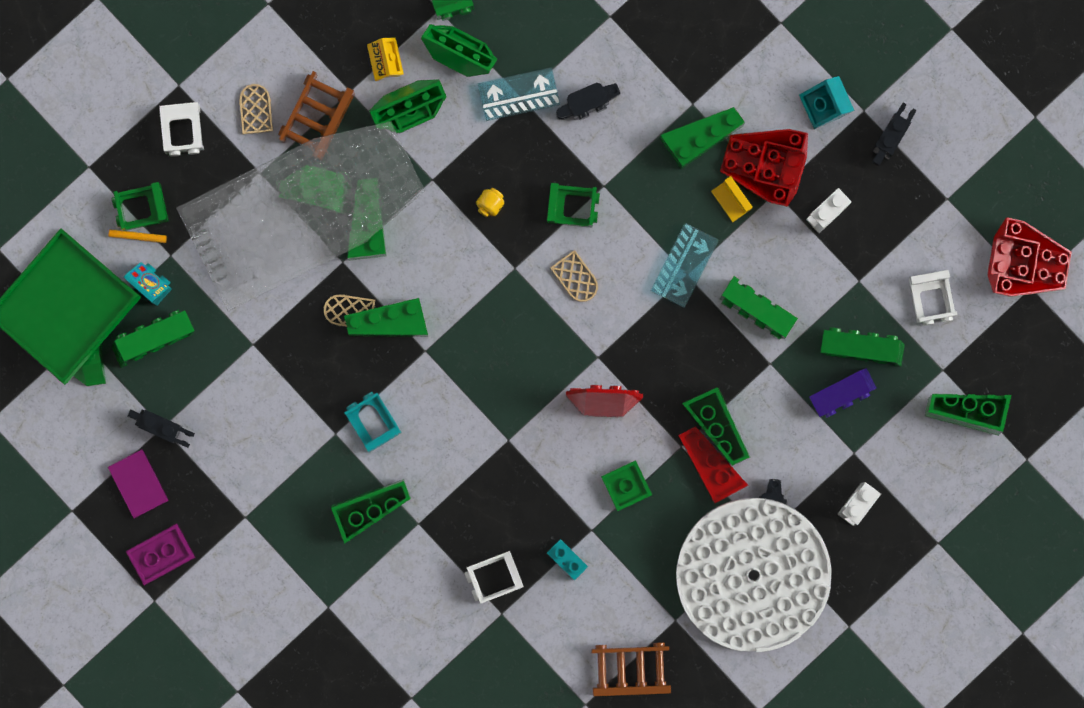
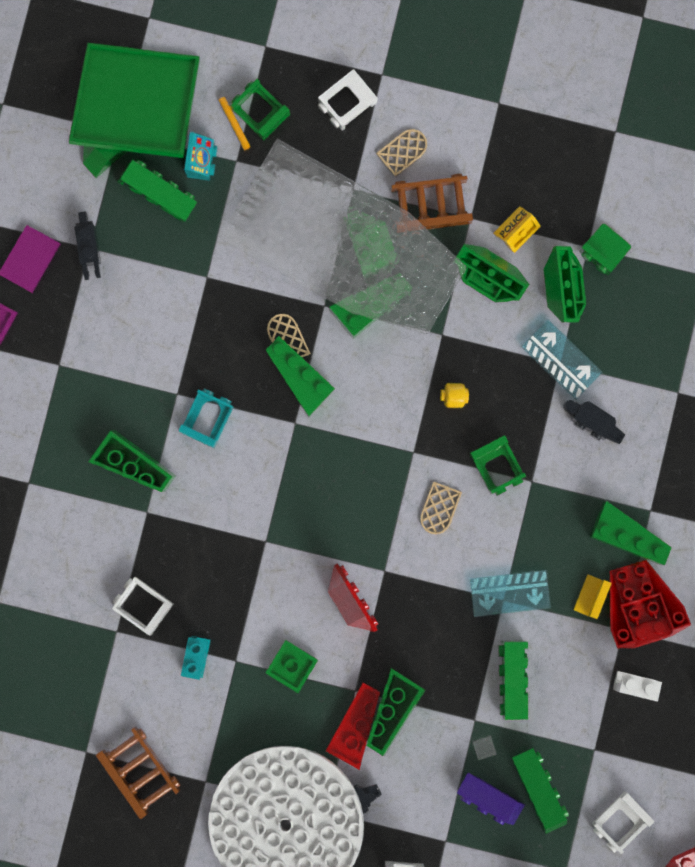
camera: 55 degrees right, 0 degrees up
none -> clear tile [472,736,497,760]

